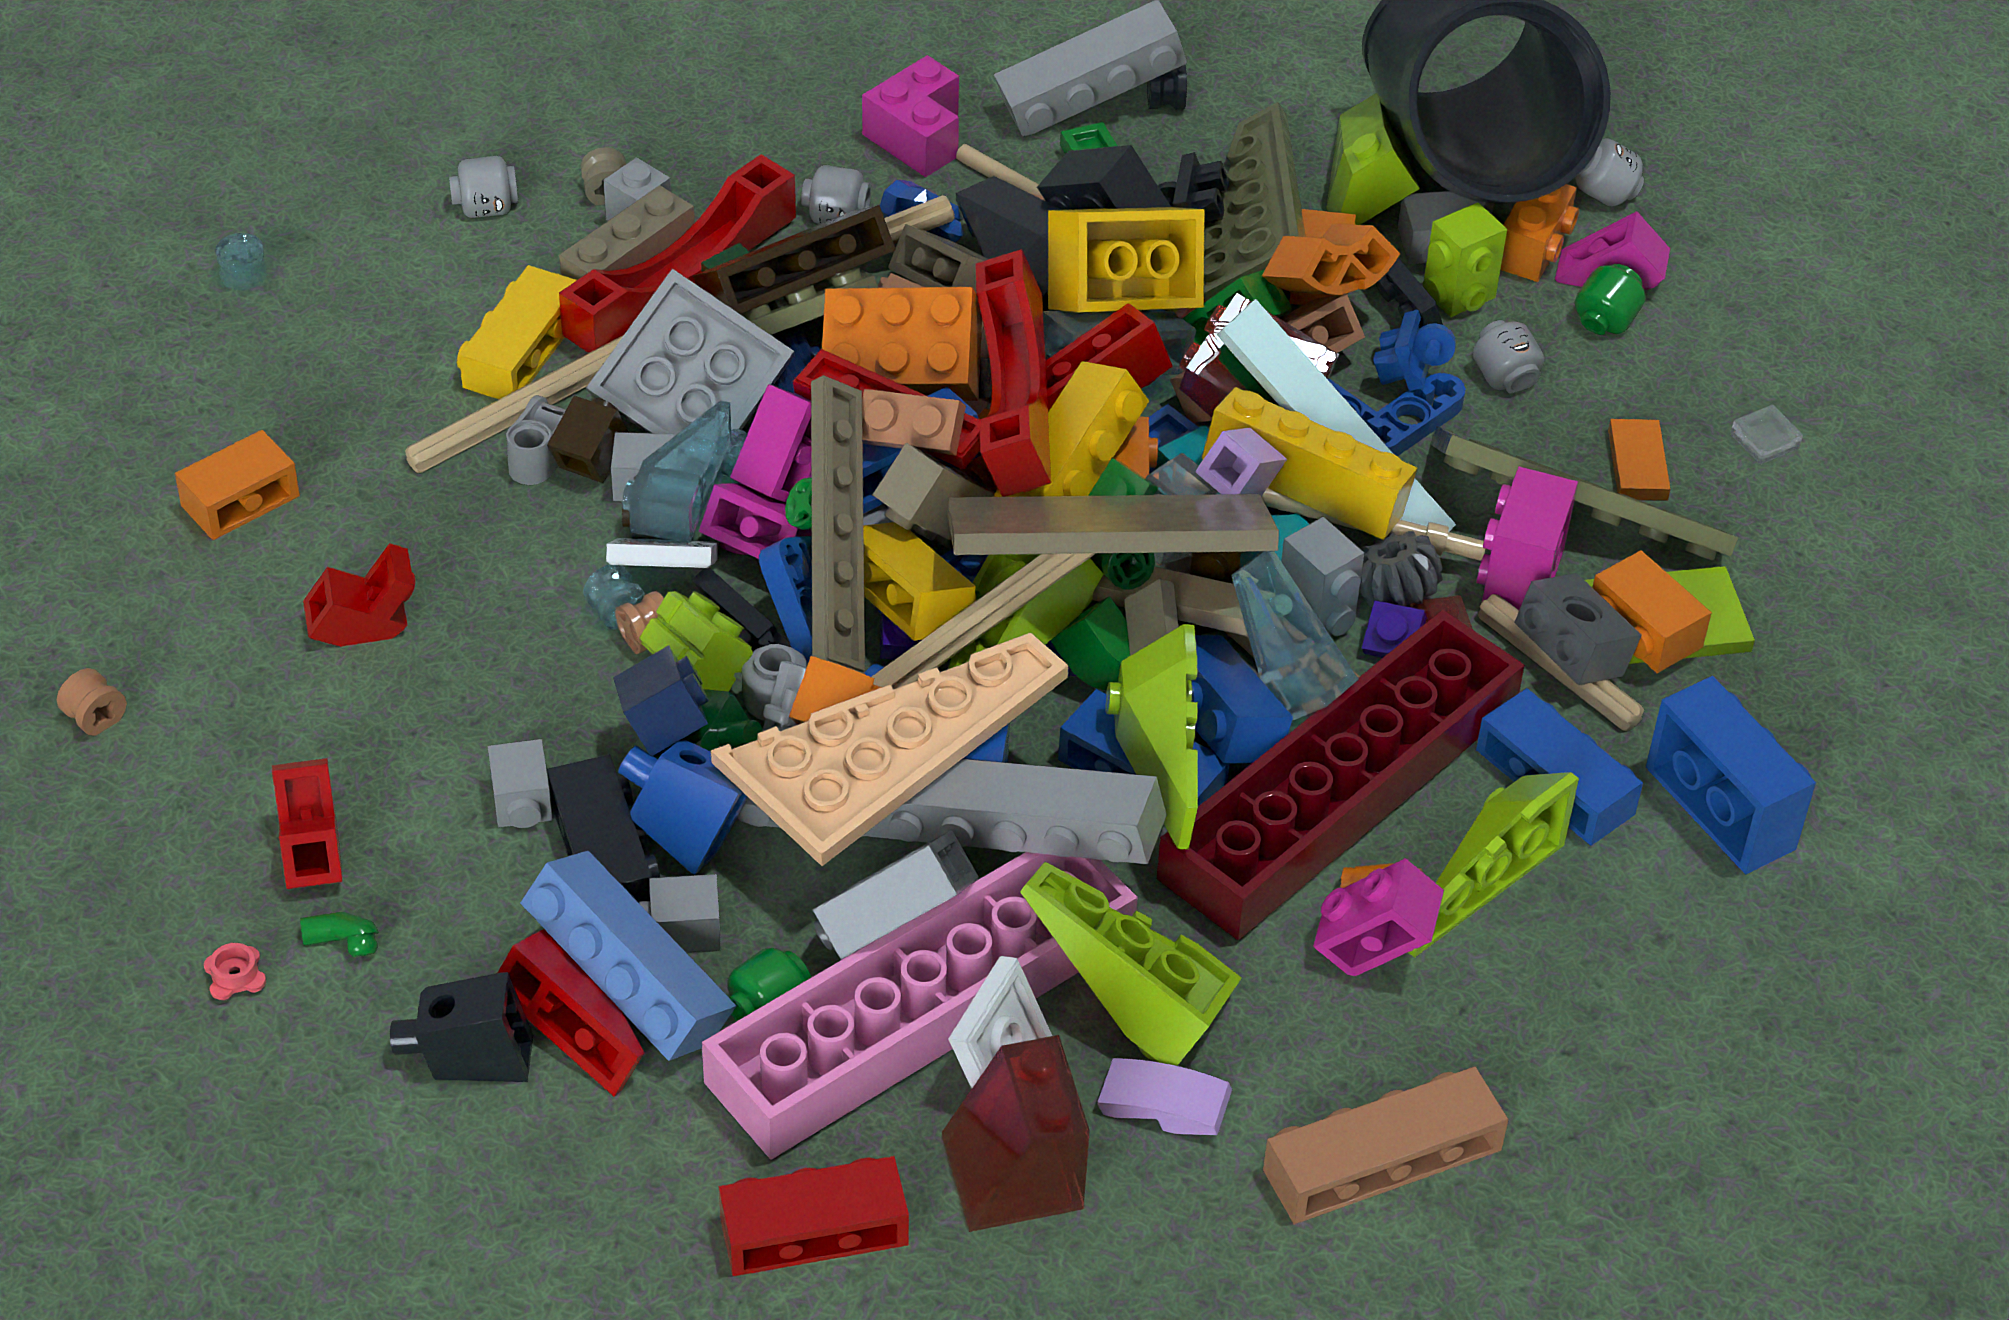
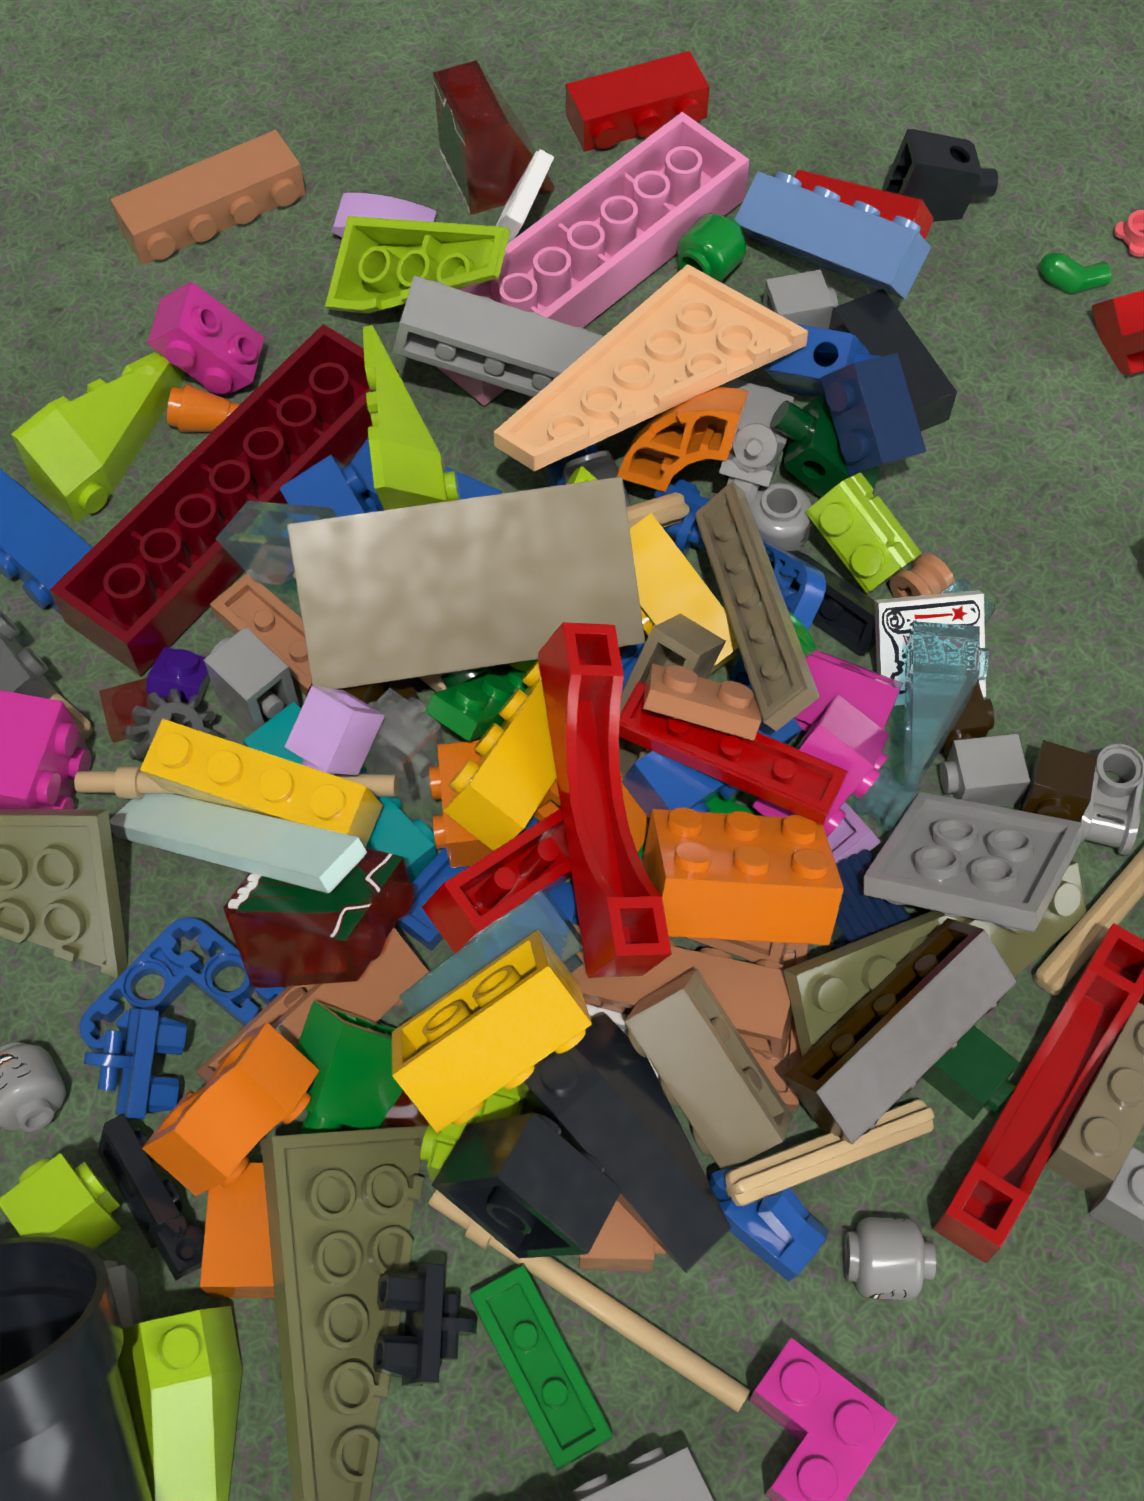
camera: 175 degrees right, 15 degrees up
light grey brick [488,739,552,828] -> none
window [813,830,979,959] -> none

